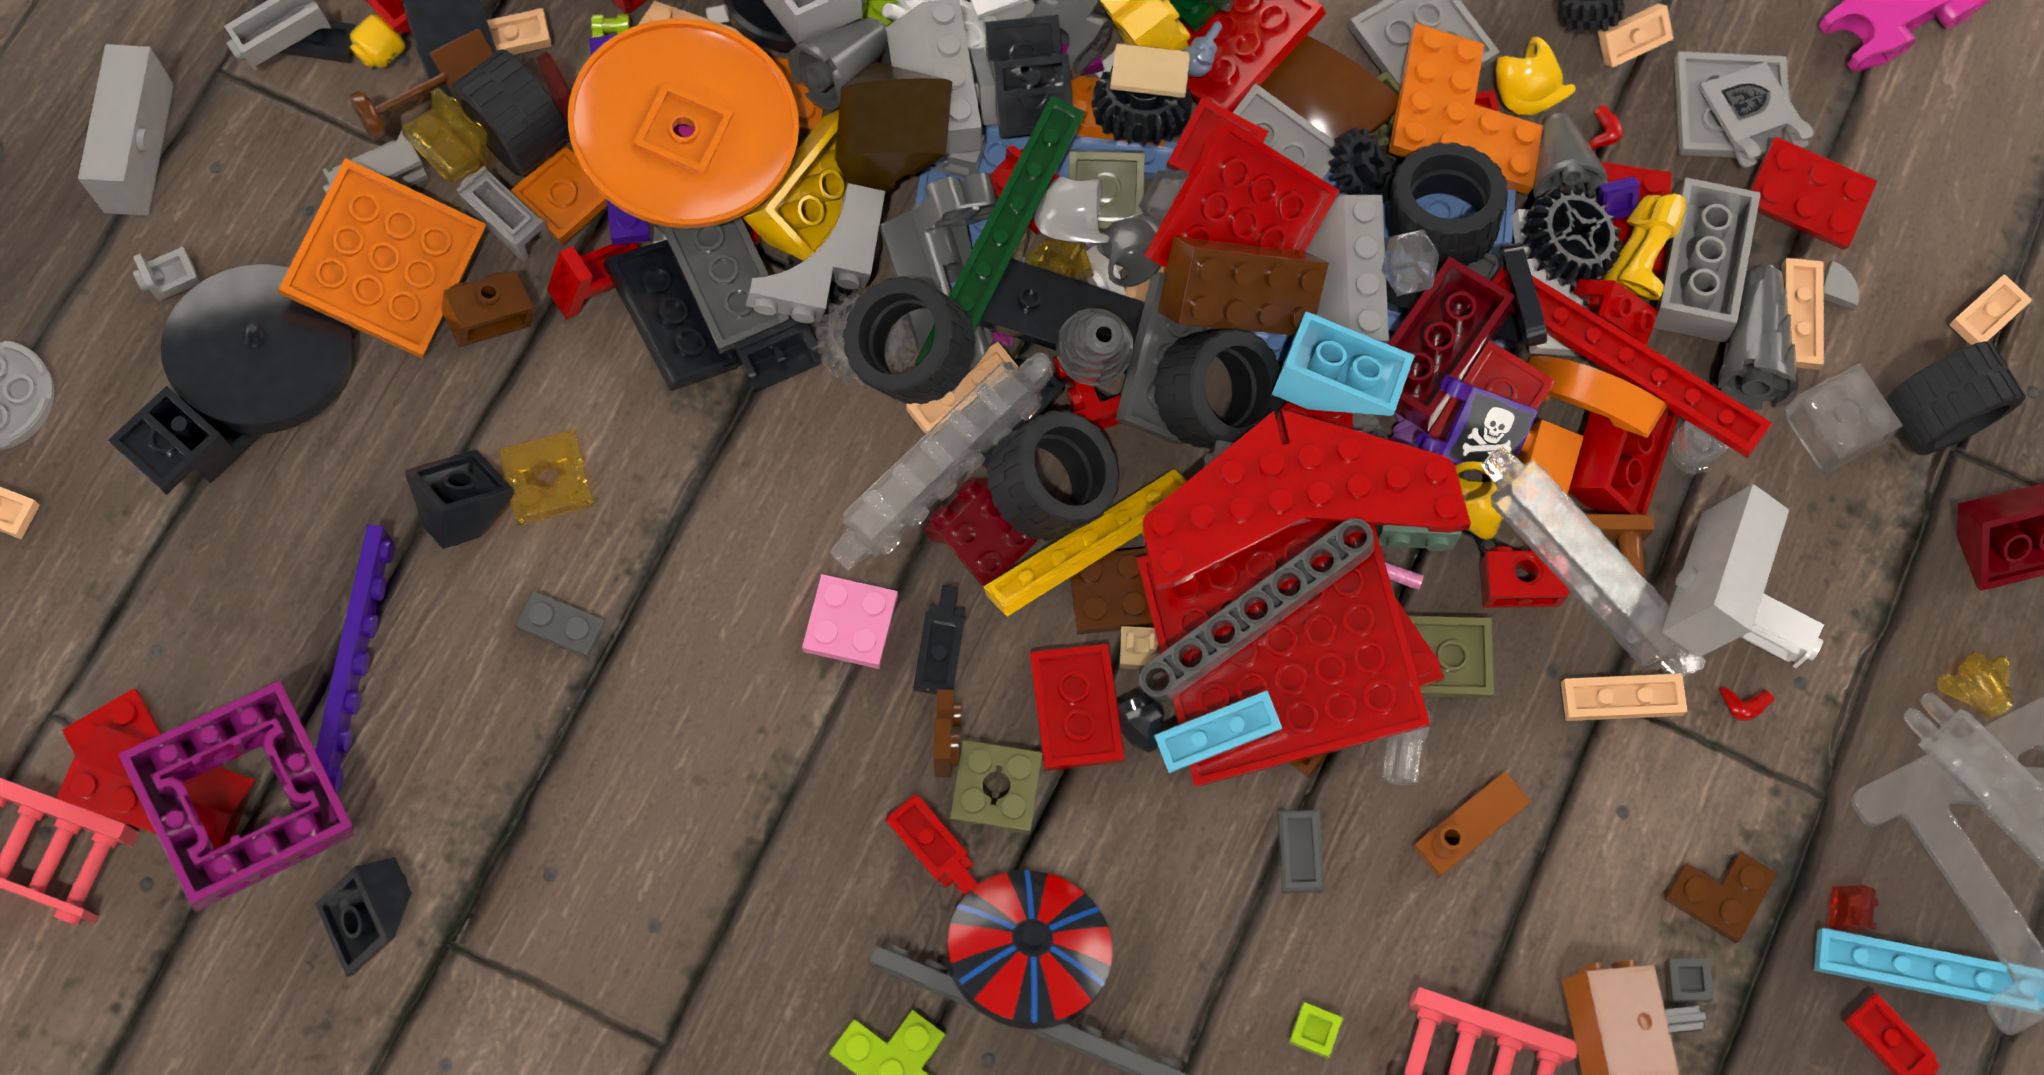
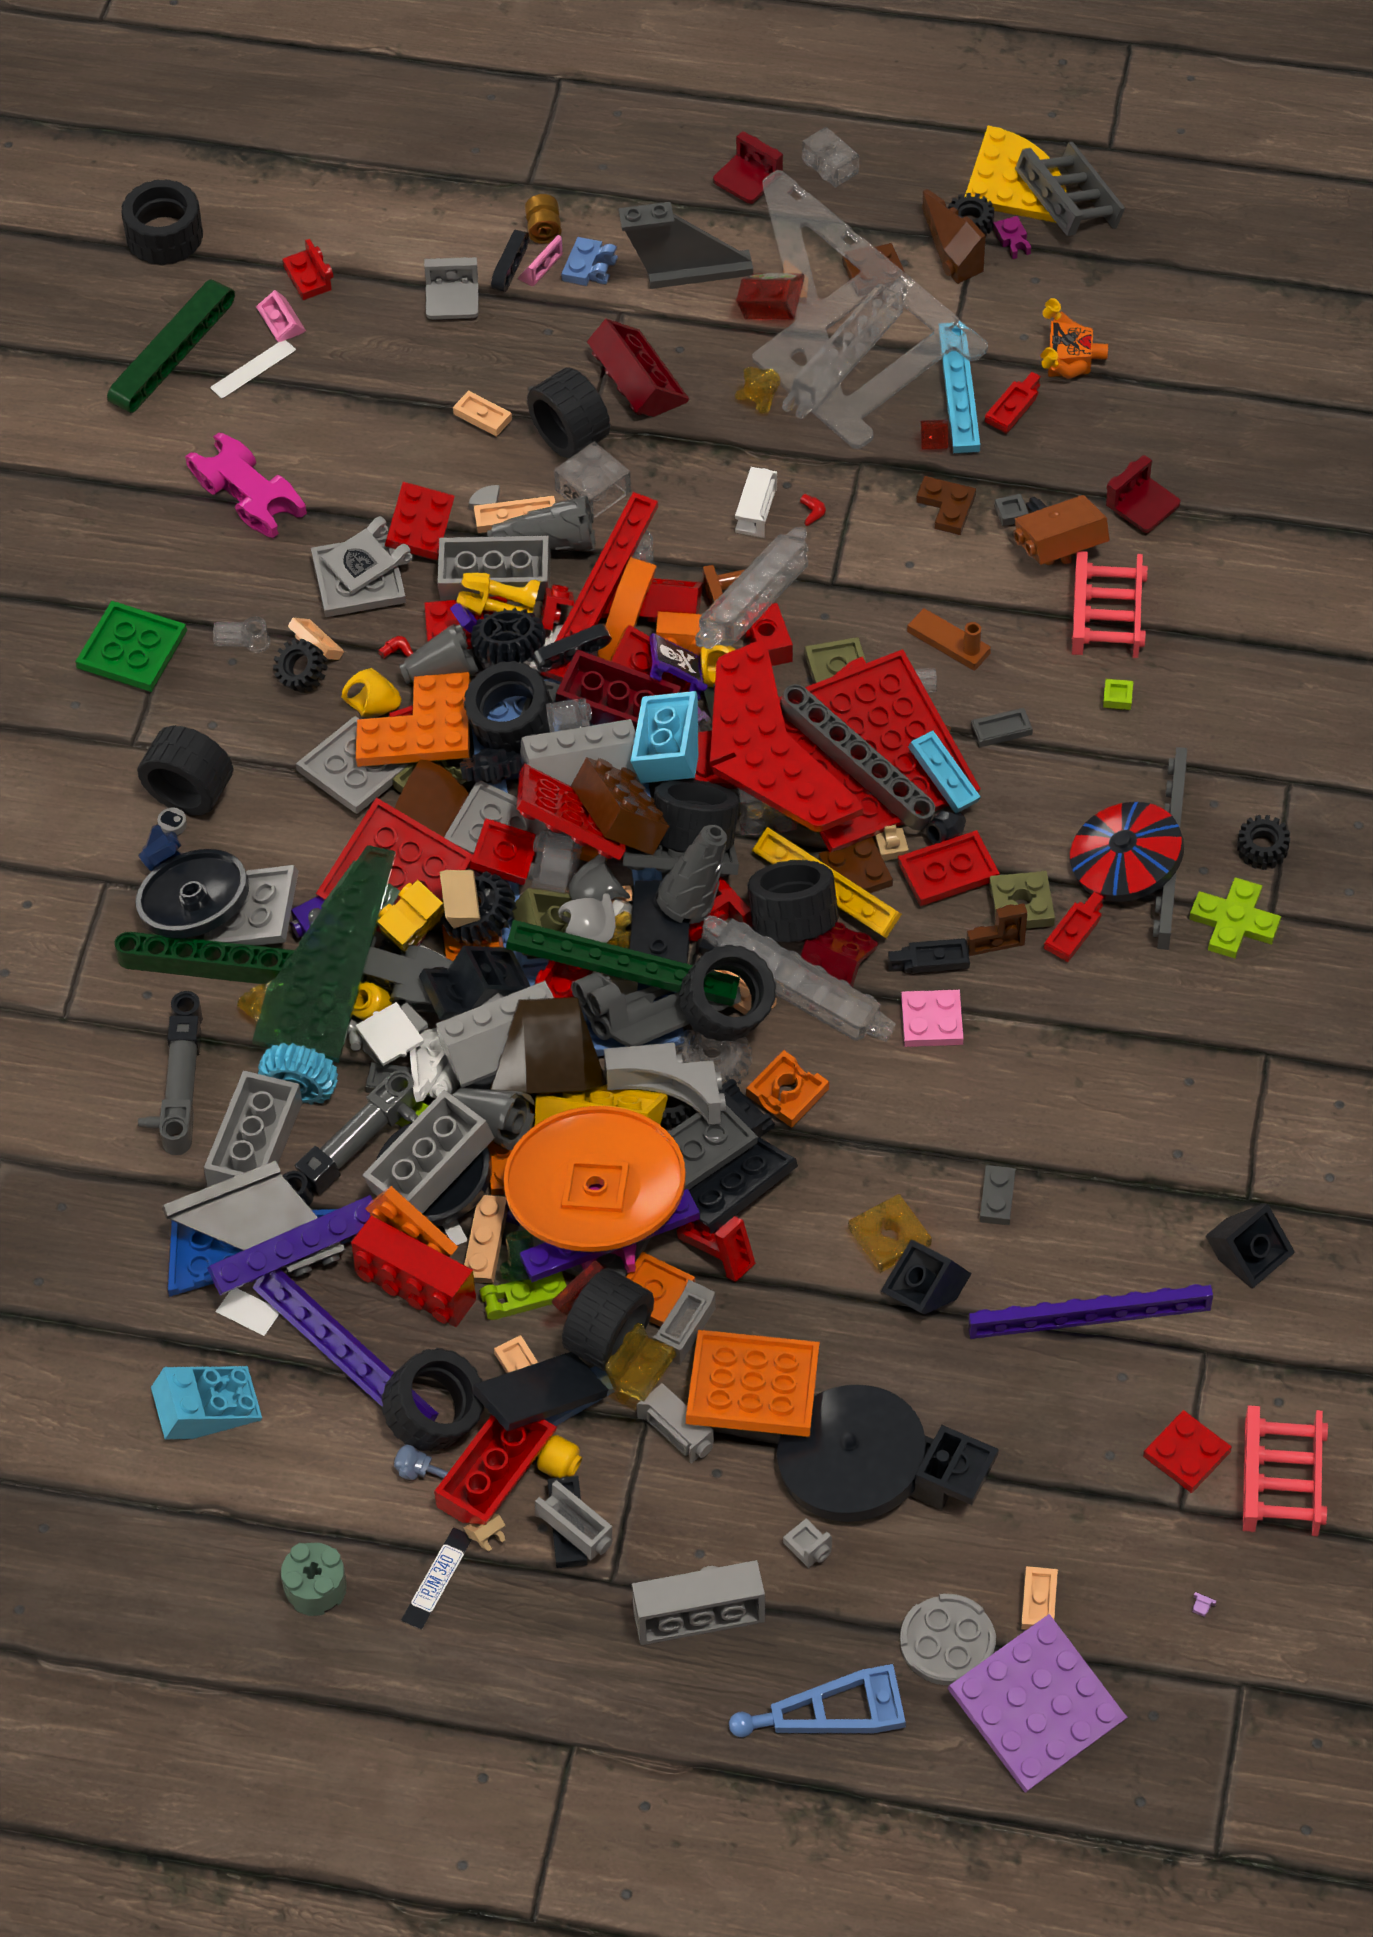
camera: 100 degrees left, 15 degrees down
red slope [56,725,257,850] -> none
magenta brick [118,680,354,912] -> none
reddish brown piece [348,28,493,142] -> none
reddish brown brick [441,270,534,347] -> none
sand blue piece [1181,22,1223,77] -> none
light nougat plate [1561,674,1688,721] -> none
light grey brick [1662,484,1789,658] -> none
none -> orange brick [746,1050,829,1128]

